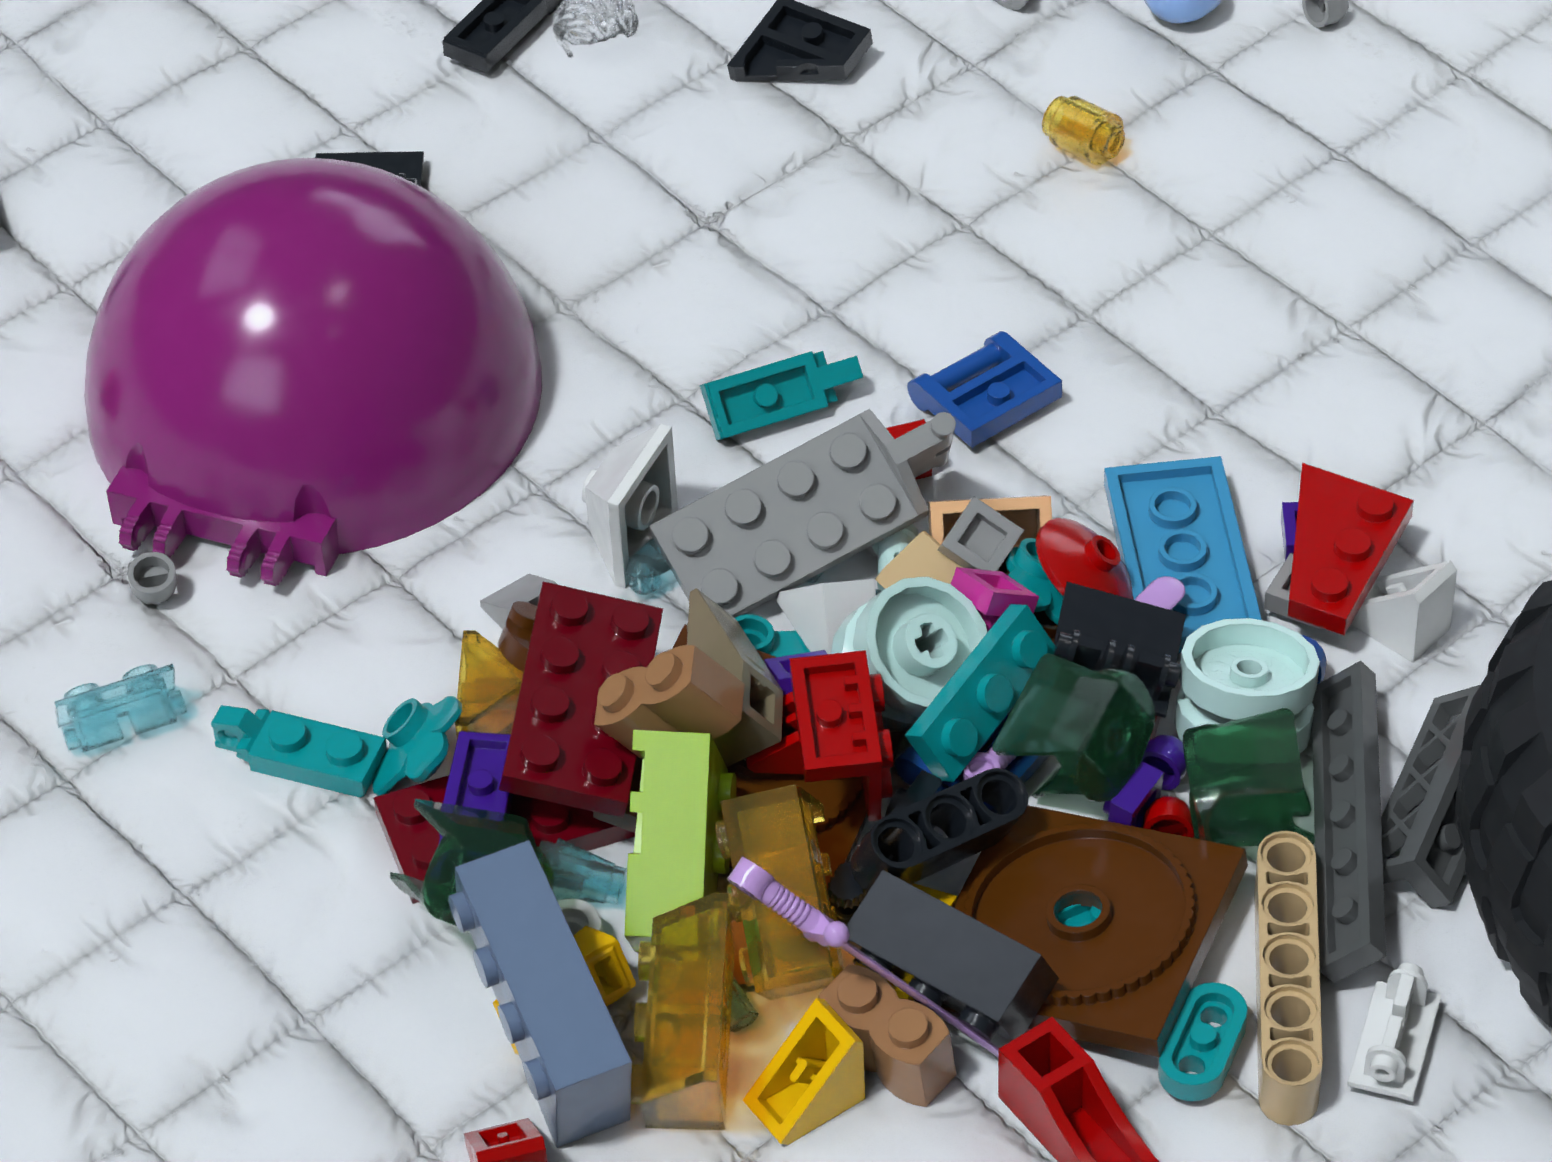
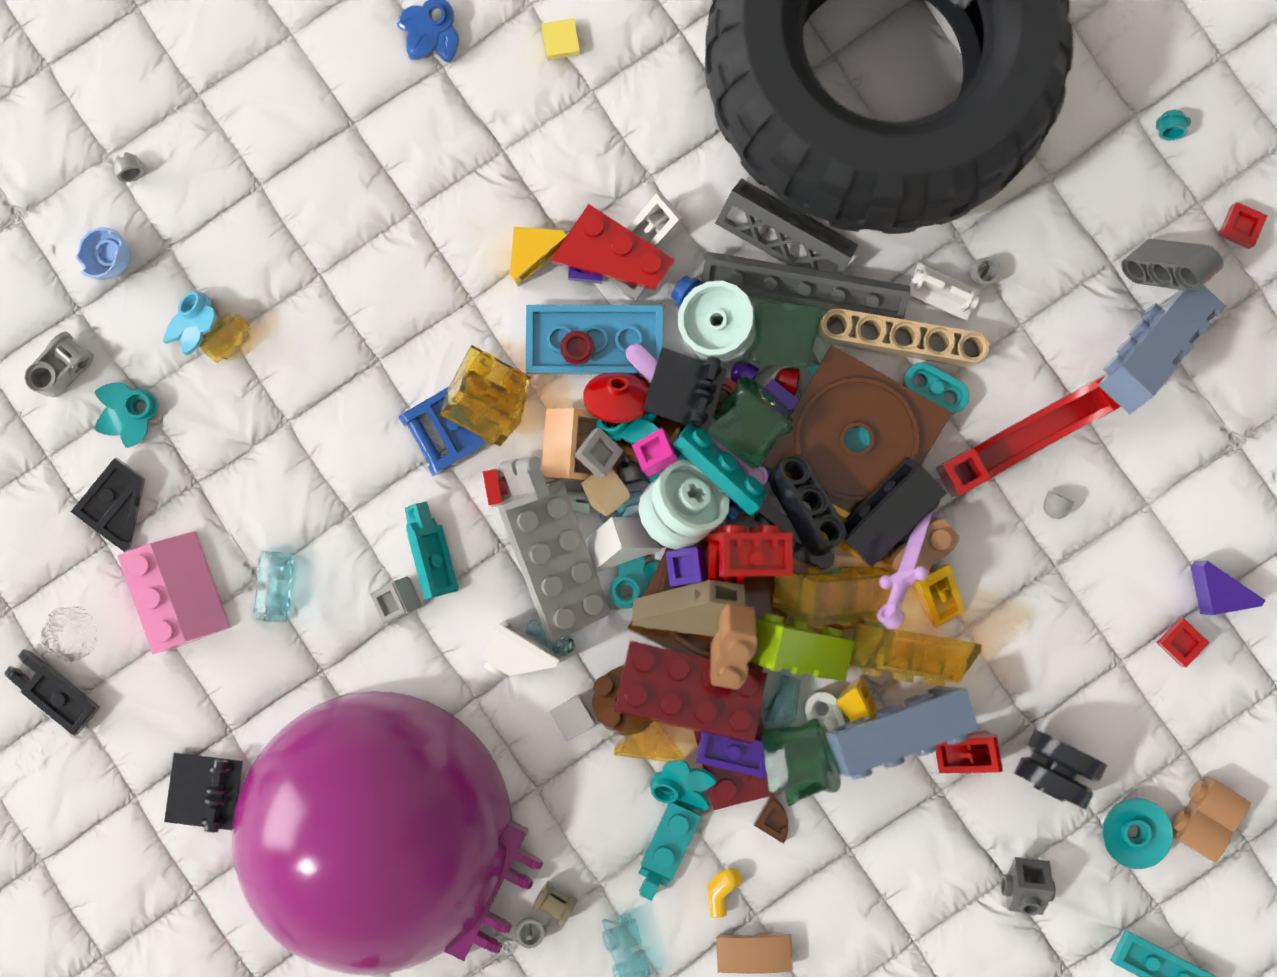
camera: 85 degrees left, 40 degrees up
none -> teal plate [94,382,158,448]
none -> bright pink slope [117,532,230,654]
none -> medium azure plate [163,291,216,355]
none -> clear light blue hinge [253,551,294,622]
none -> light grey slope [370,576,422,624]
none -> clear yellow slope [440,345,531,446]
none -> yellow slope [510,227,567,286]
none -> dark tan bush [532,881,578,926]
none -> dark red plate [560,331,595,366]
none -> yellow arm [707,868,742,918]
none -> medium nougat slope [716,932,793,974]
none -> reddish brown tile [753,796,788,844]
none -> light grey hinge [970,257,1001,285]

